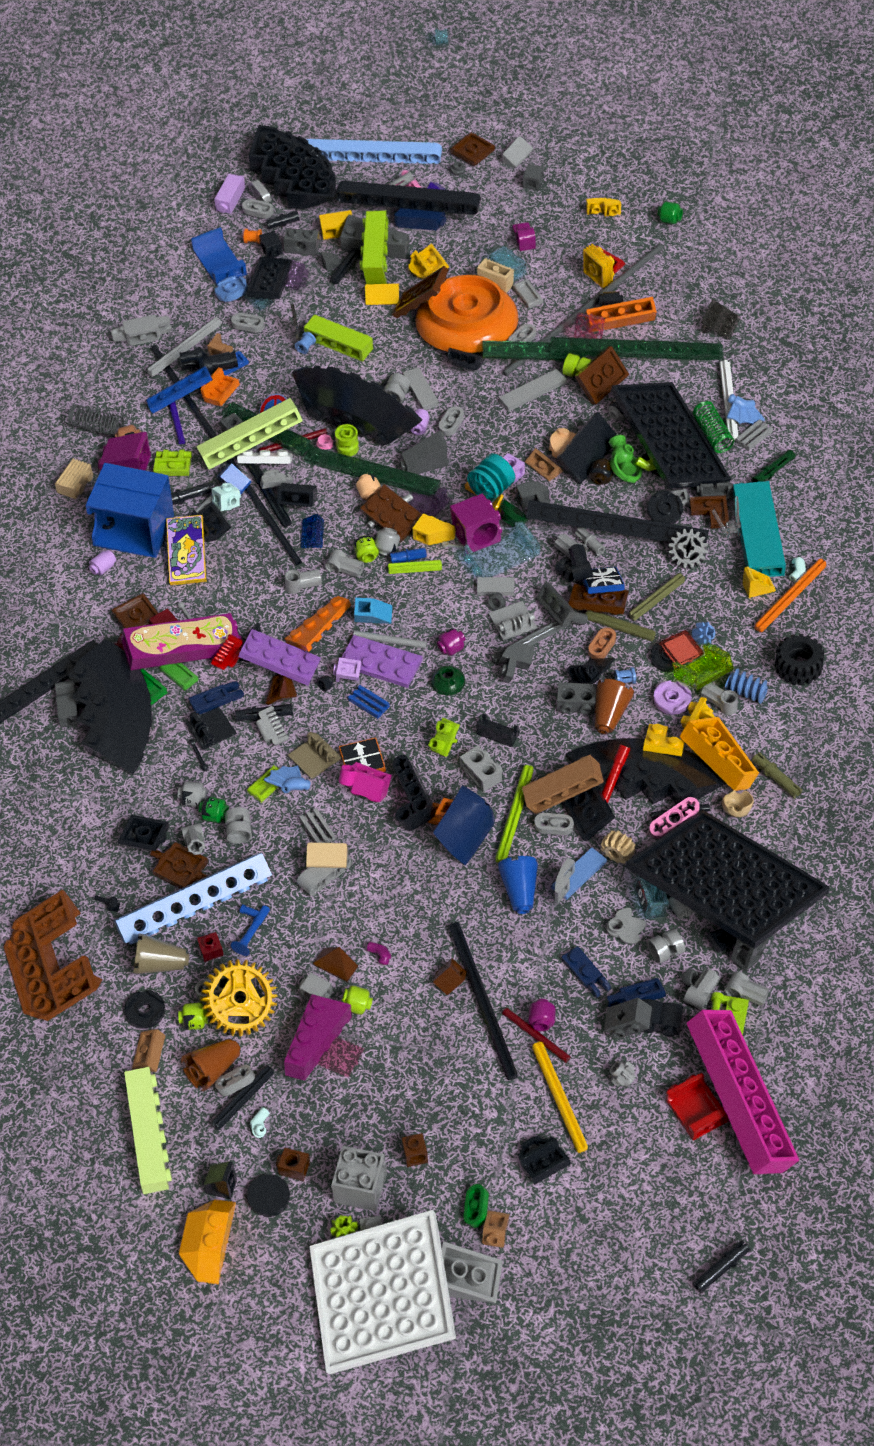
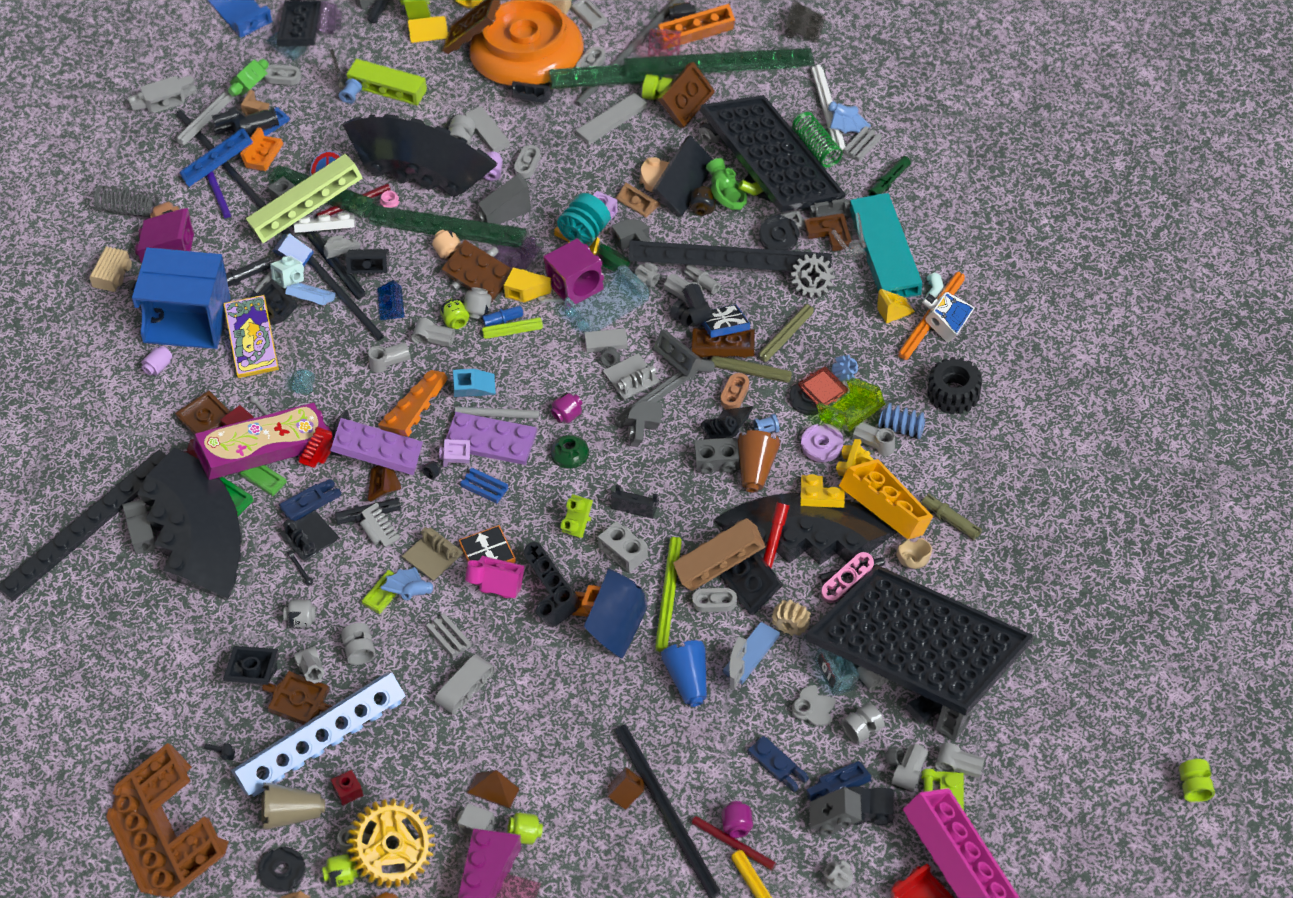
camera: 10 degrees left, 0 degrees up
lime plate [153,449,192,476] -> none
green head [199,796,229,824] -> none
medium blue tile [215,276,248,302] -> none
blue piece [231,905,270,956] -> none
tan slope [306,843,348,868] -> none
lime wheel [335,424,359,457] -> none
magenta arm [367,941,392,965] -> none
none -> bright green piece [228,59,269,97]
none -> light blue plate [285,283,336,305]
none -> clear light blue wheel [292,369,315,394]
none -> light grey gear [634,262,660,288]
none -> torso [922,292,974,342]

